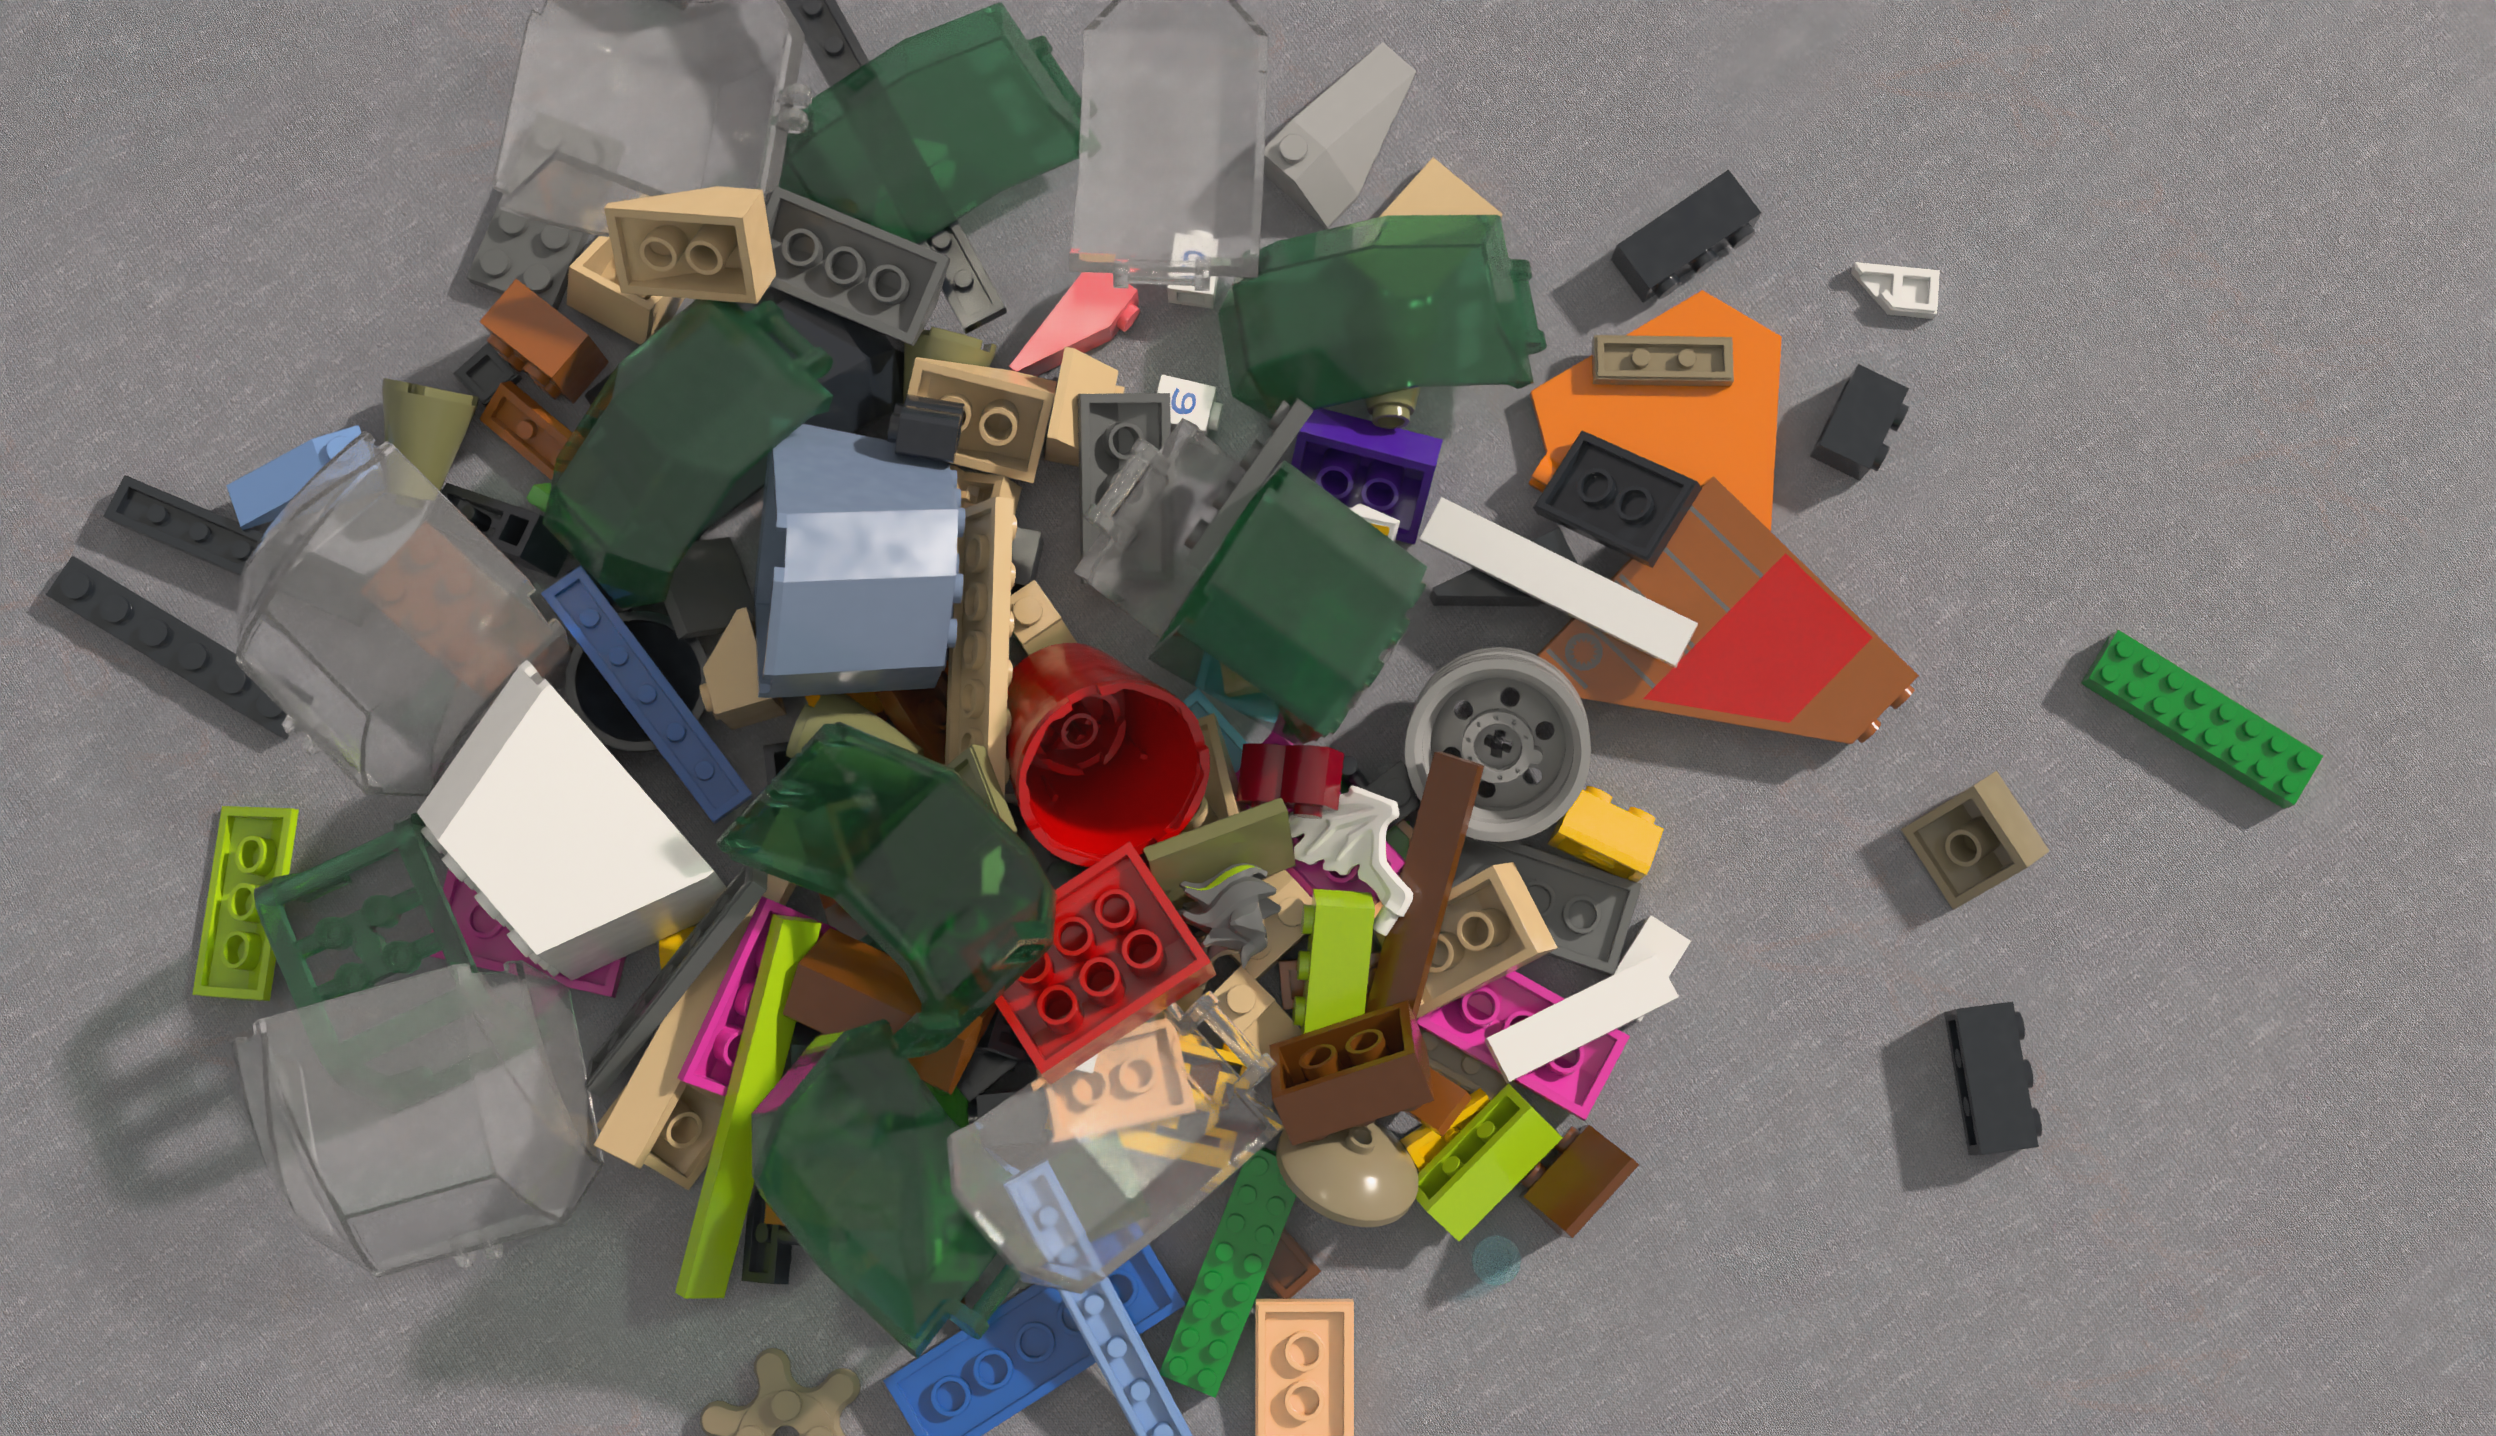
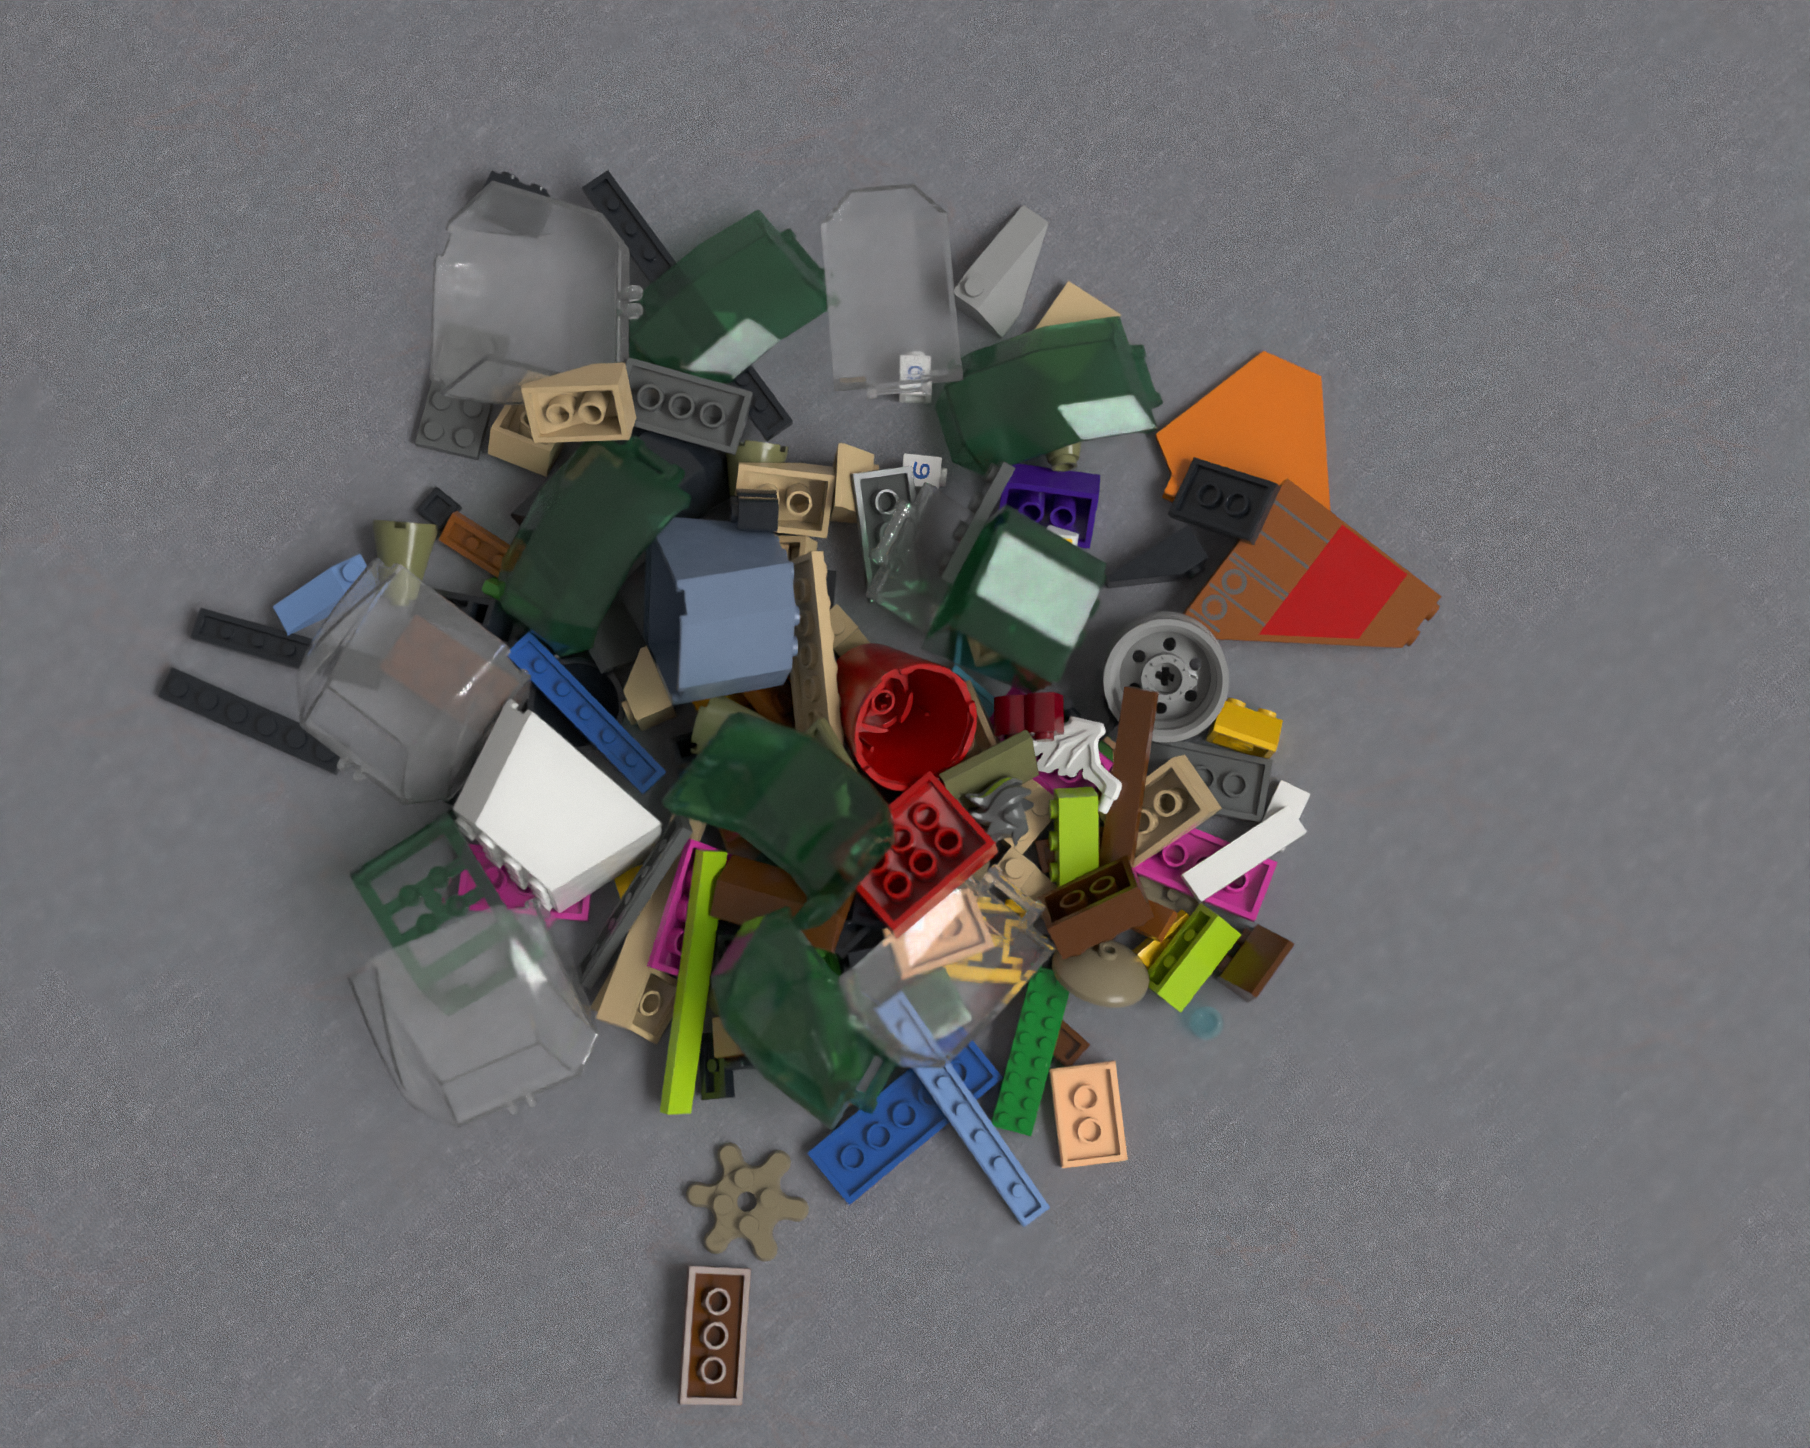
camera: 10 degrees left, 0 degrees up
lime slope [192,806,299,1001] -> none
dark orange brick [479,279,609,404] -> none
coral slope [1009,259,1140,377] -> none
white tile [1420,497,1698,668] -> none
dark tan tile [1592,335,1734,386] -> none
black brick [1611,169,1761,303] -> none
black brick [1810,364,1909,481] -> none
white tile [1851,262,1940,319] -> none
dark tan slope [1901,771,2049,910] -> none
black brick [1944,1001,2042,1155] -> none
green piece [2080,630,2323,809] -> none

